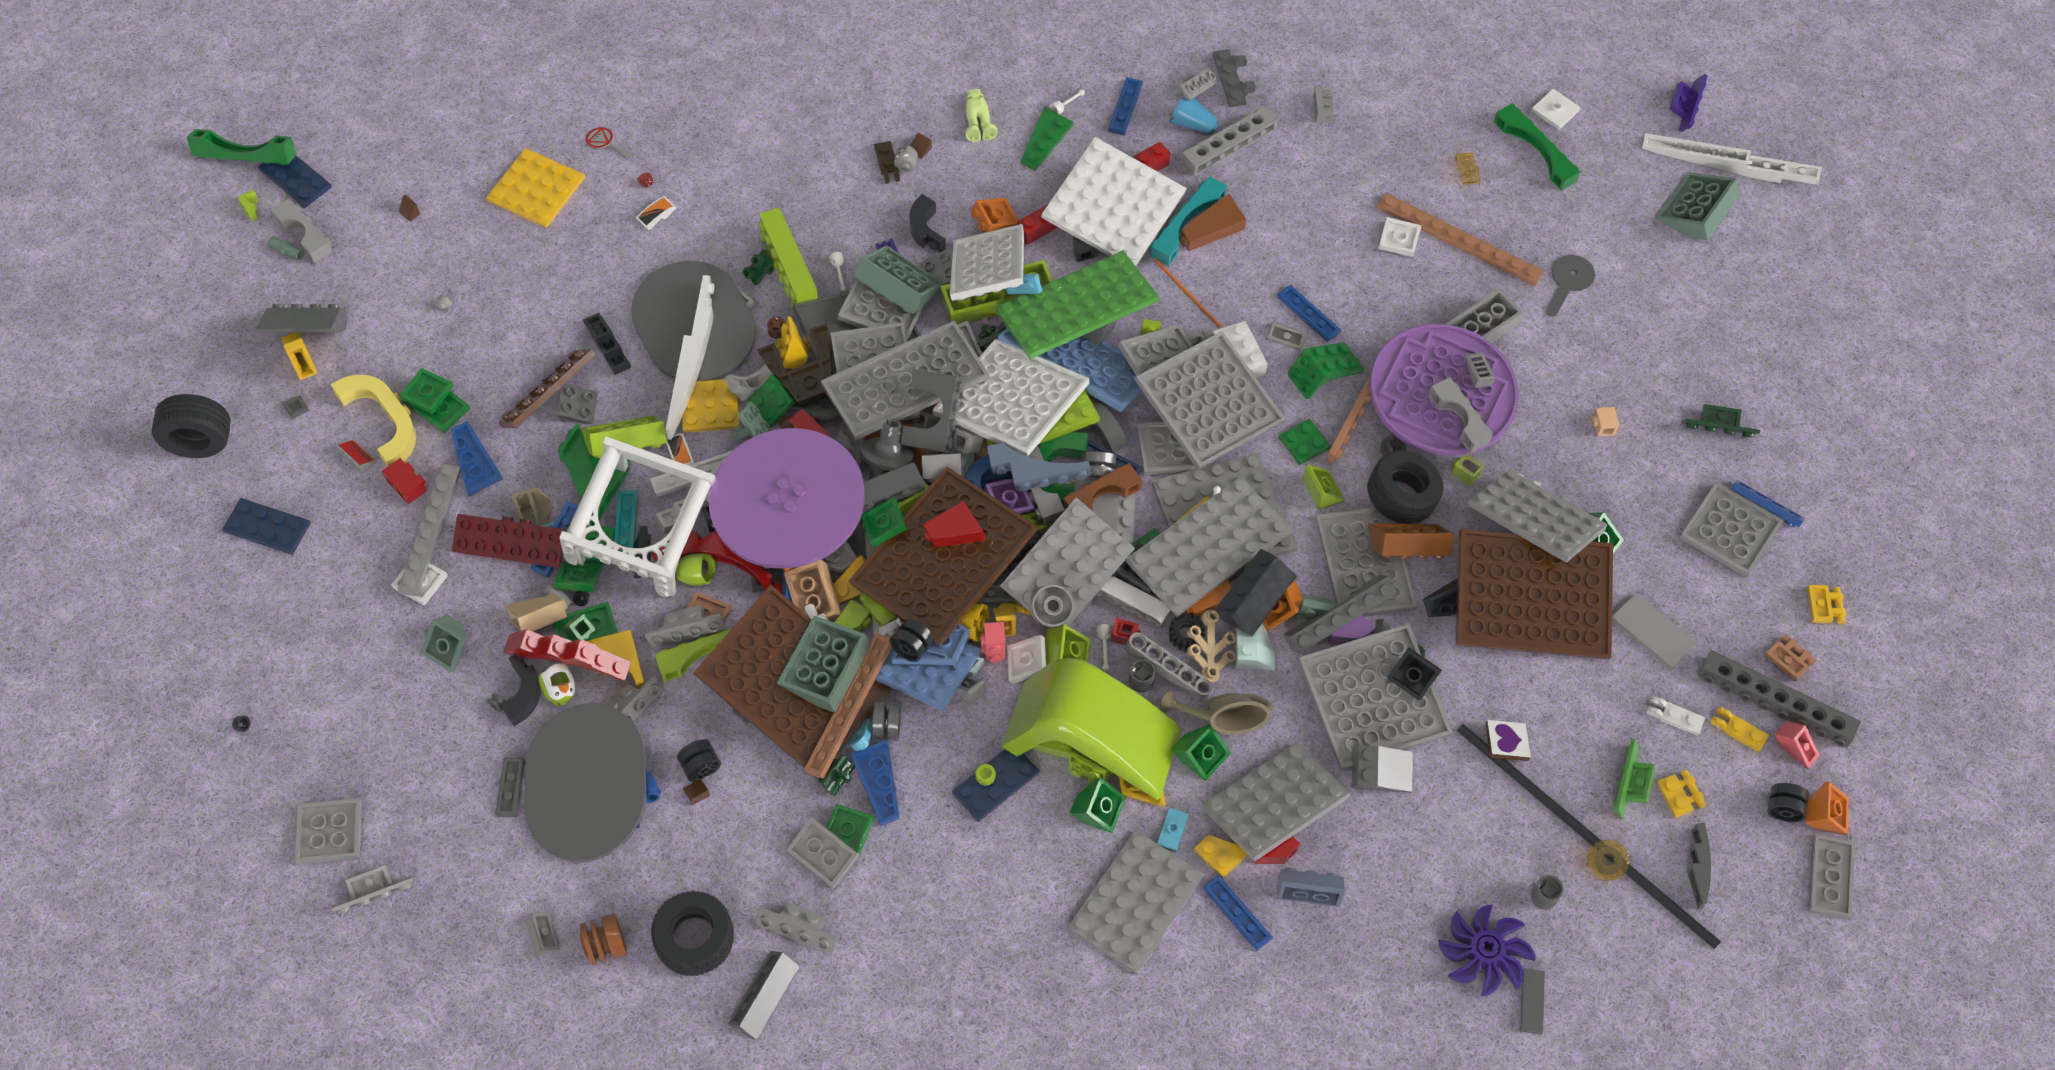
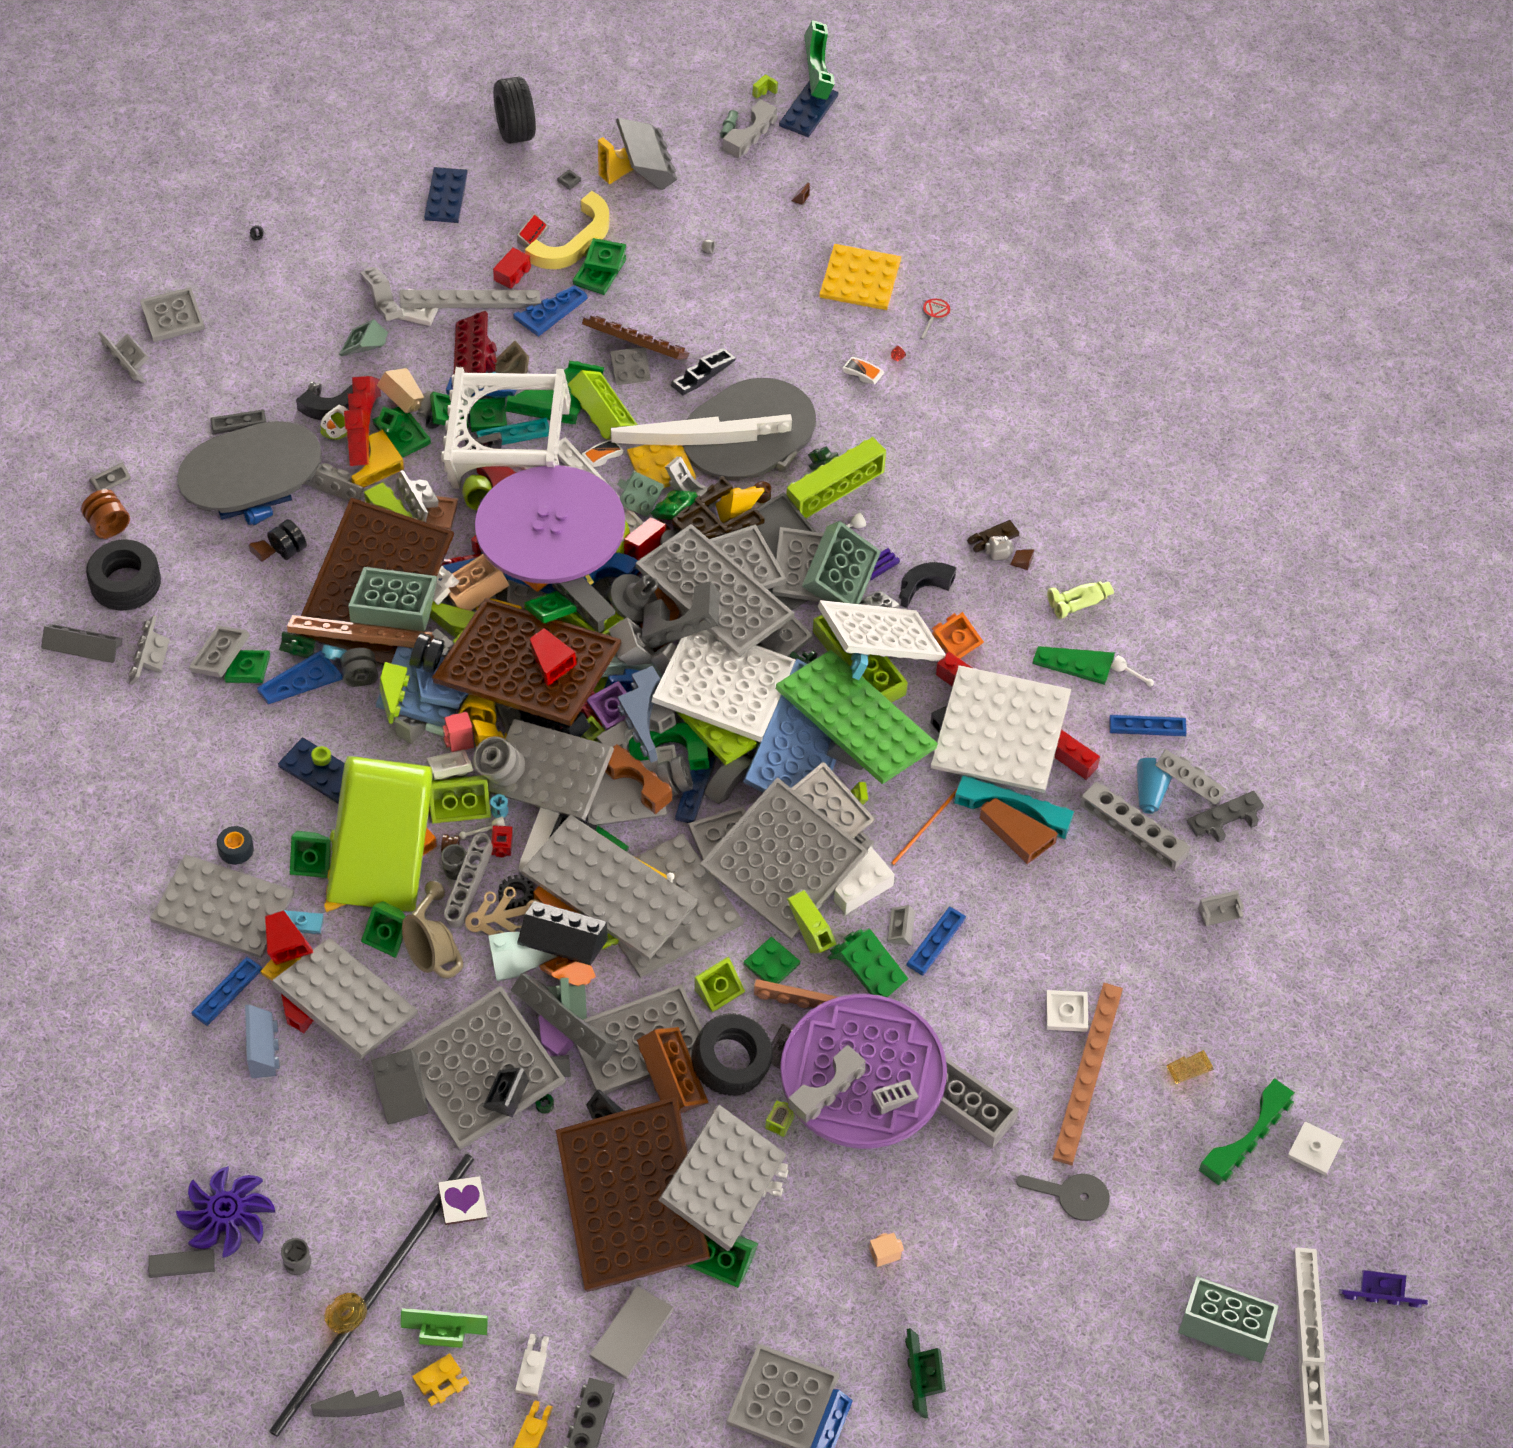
camera: 75 degrees right, 5 degrees down
none -> black wheel [216,826,254,865]
none -> red slope [265,910,313,965]
none -> light grey bracket [360,267,403,321]
none -> lime slope [379,662,410,724]
none -> reddish brown wheel [441,834,460,853]
none -> medium azure bush [490,794,508,818]
none -> light grey plate [665,542,685,560]
none -> lime slope [787,890,837,953]

